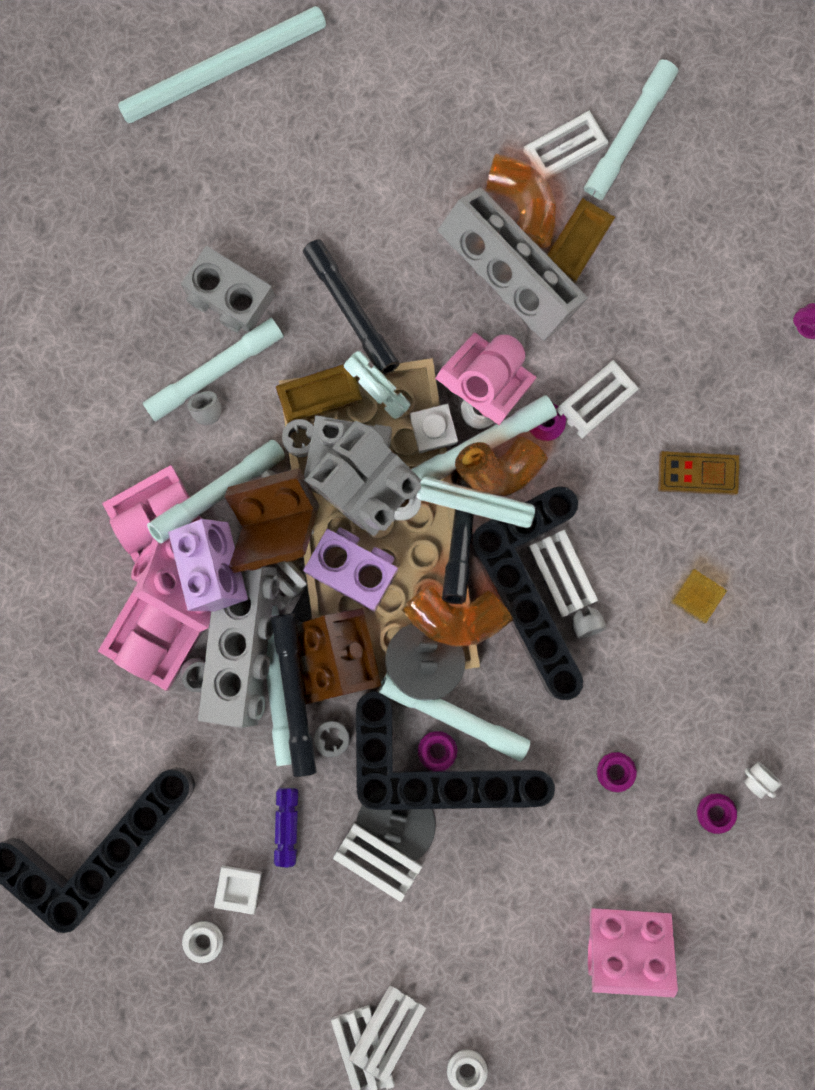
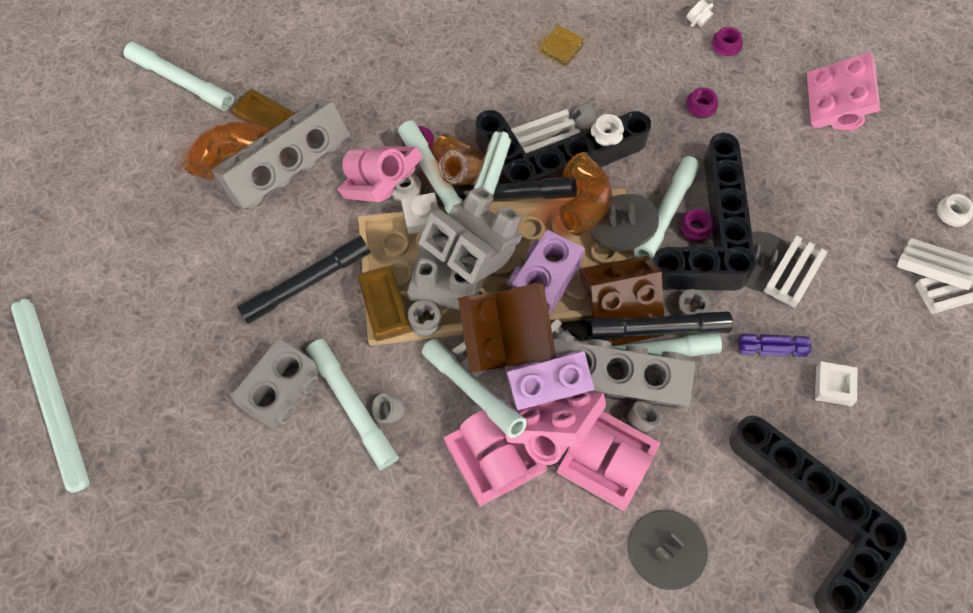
camera: 90 degrees left, 20 degrees down
white plate [182,921,223,963] -> none
light aqua axle [344,351,410,419] -> none
white tile [523,110,609,182] -> none
white tile [556,360,639,439] -> none
pearl gold tile [658,451,739,495] -> none
none -> white plate [591,114,624,146]
none -> dark grey piece [629,510,708,590]

